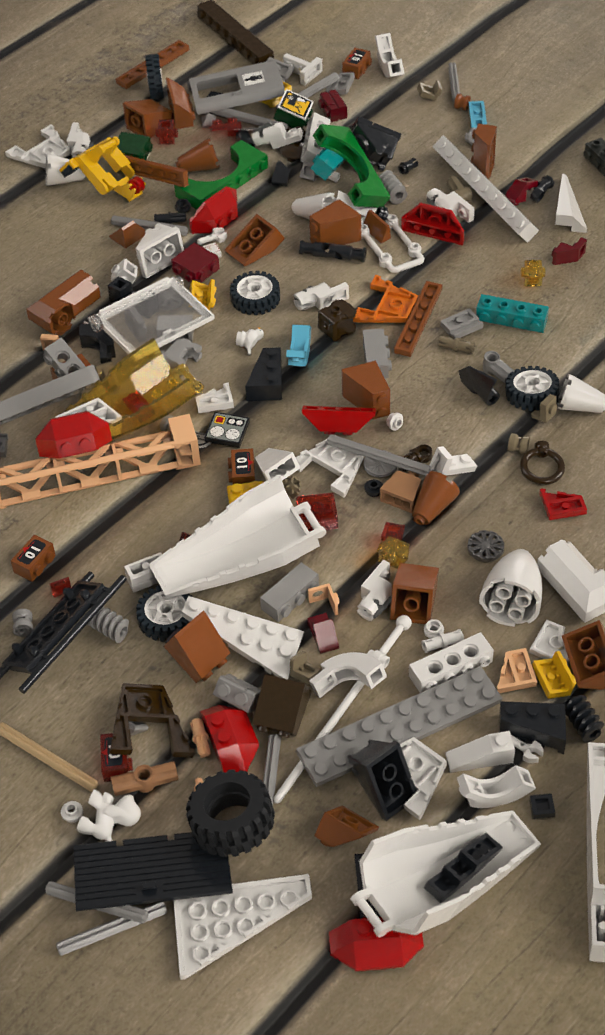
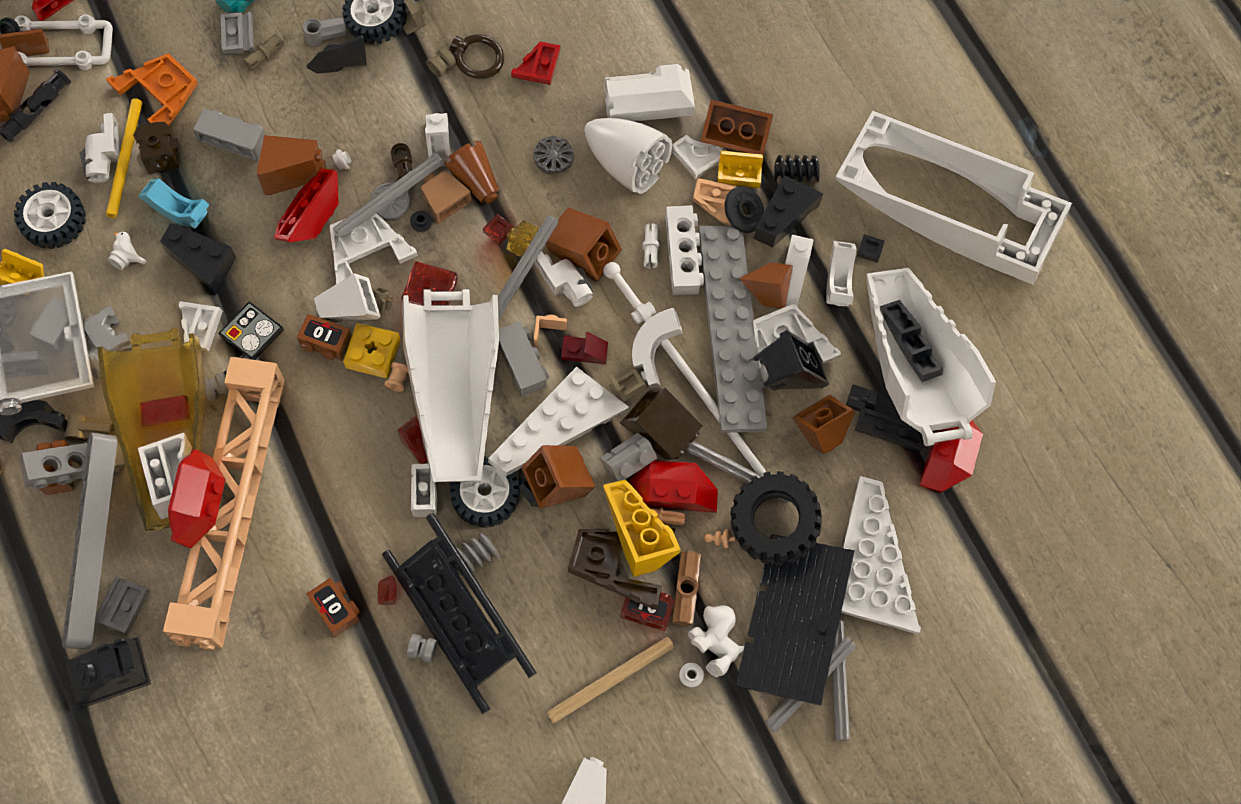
camera: 75 degrees left, 20 degrees up
dark orange plate [394,281,443,357] -> none
white plate [424,619,444,638] -> none
white bar [511,735,543,763] -> none
none -> yellow piece [106,99,142,218]
none -> light grey axle [498,215,558,321]
none -> yellow wedge [603,479,681,577]
none -> black wheel [724,186,764,233]
none -> dark orange slope [739,262,793,309]

